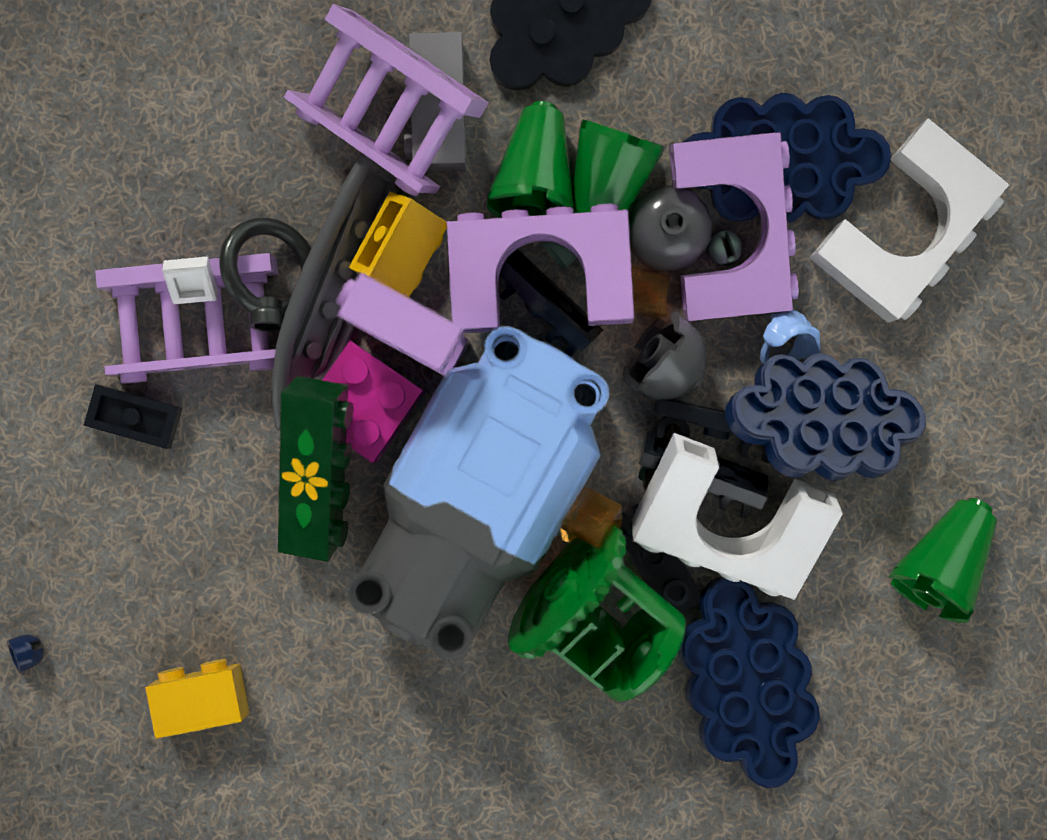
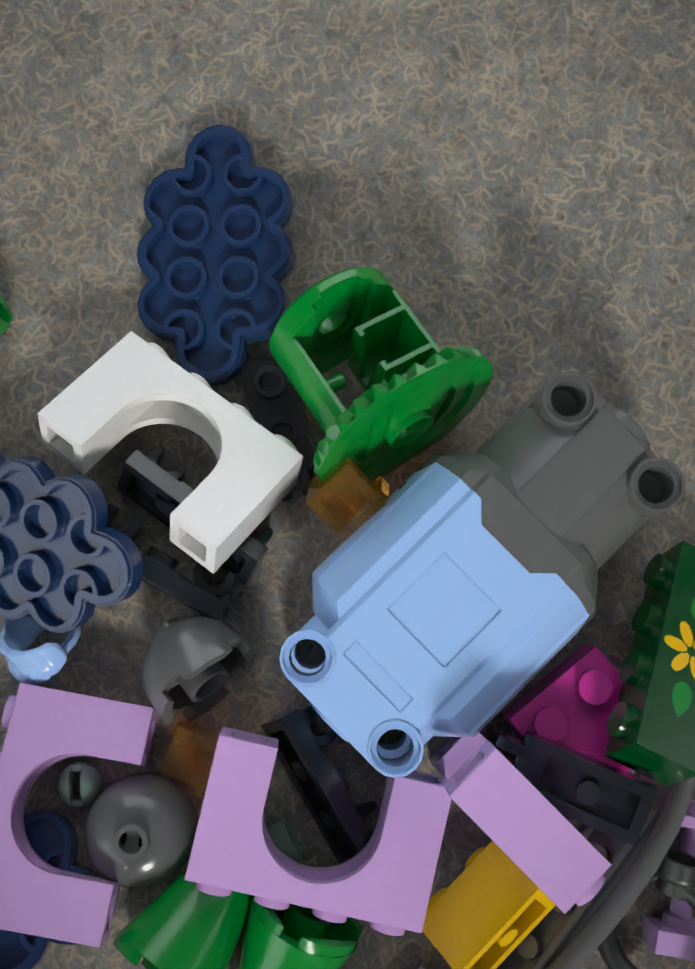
camera: 165 degrees left, 5 degrees down
none -> black hinge [496,732,658,847]

